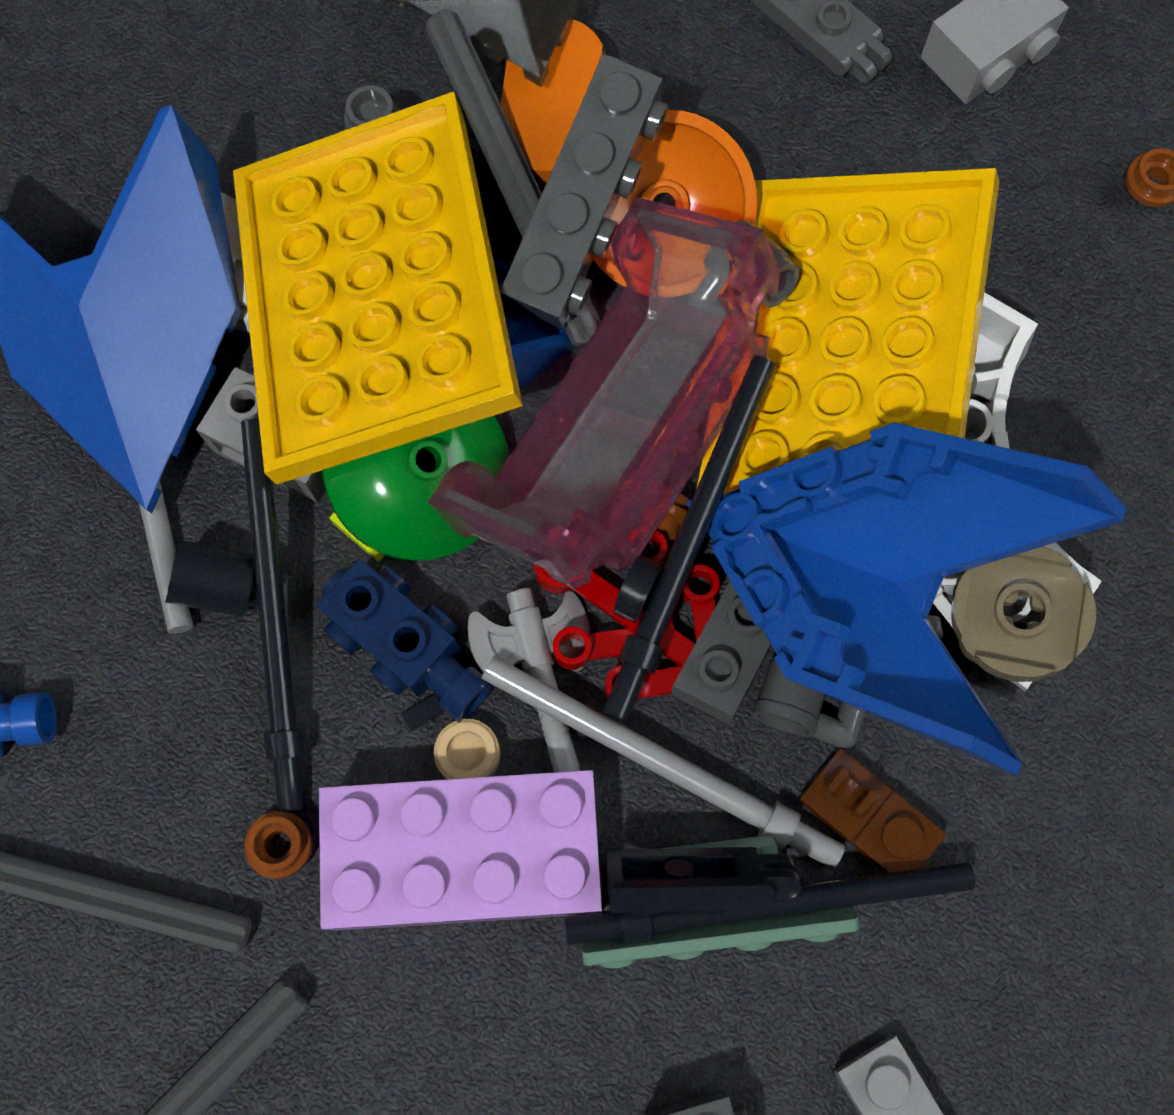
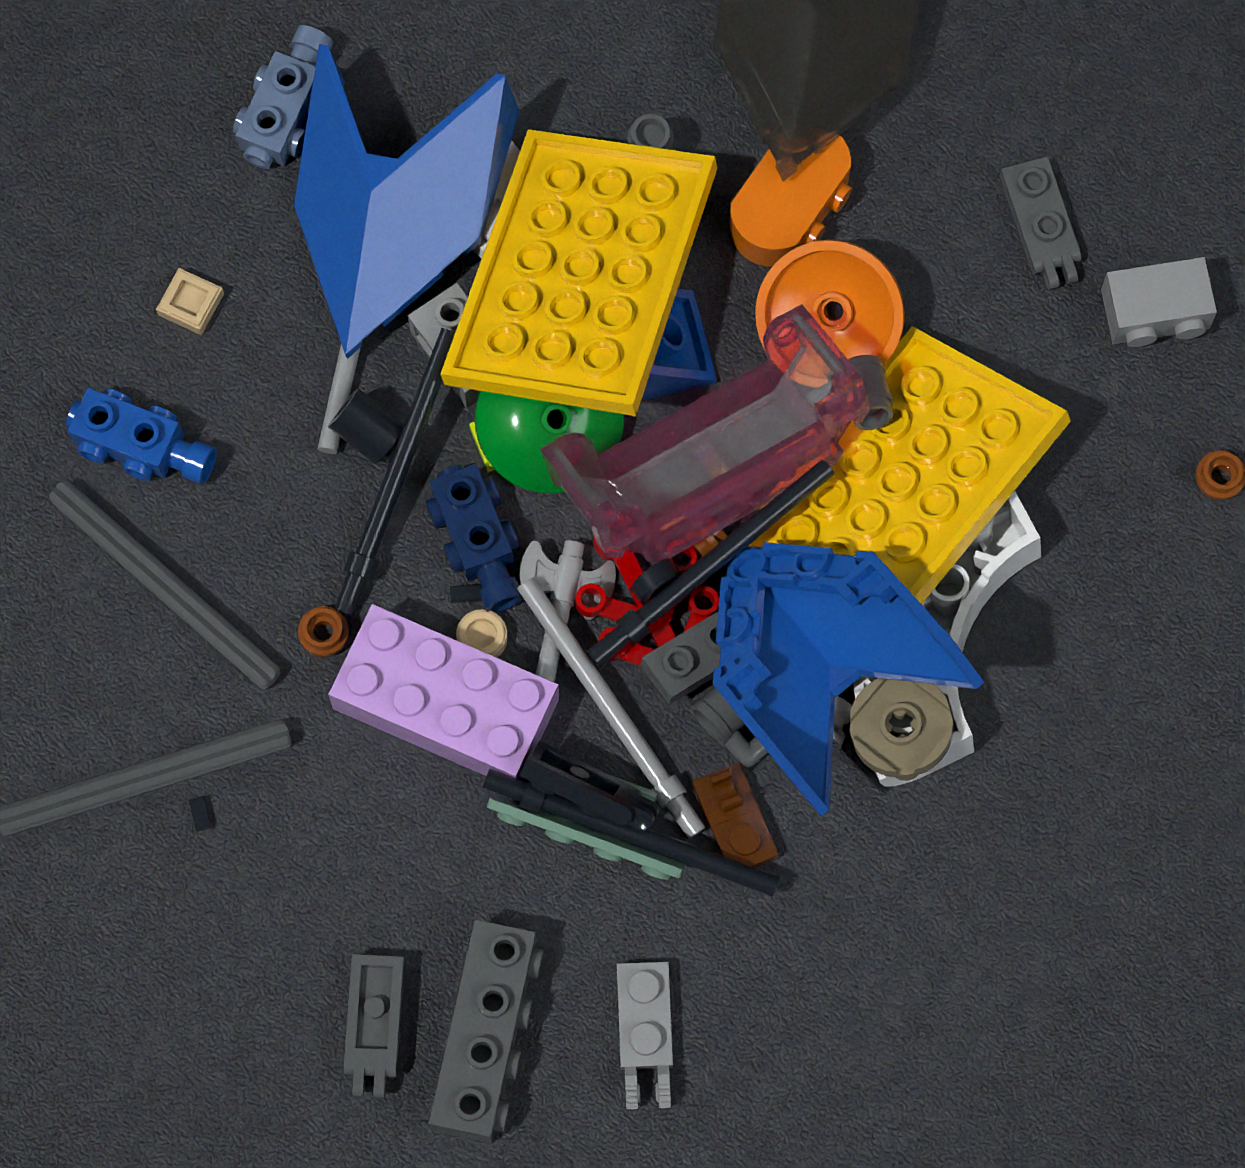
camera: 25 degrees right, 0 degrees up
dark grey axle [426,9,604,347] -> none
dark grey brick [500,53,668,329] -> none

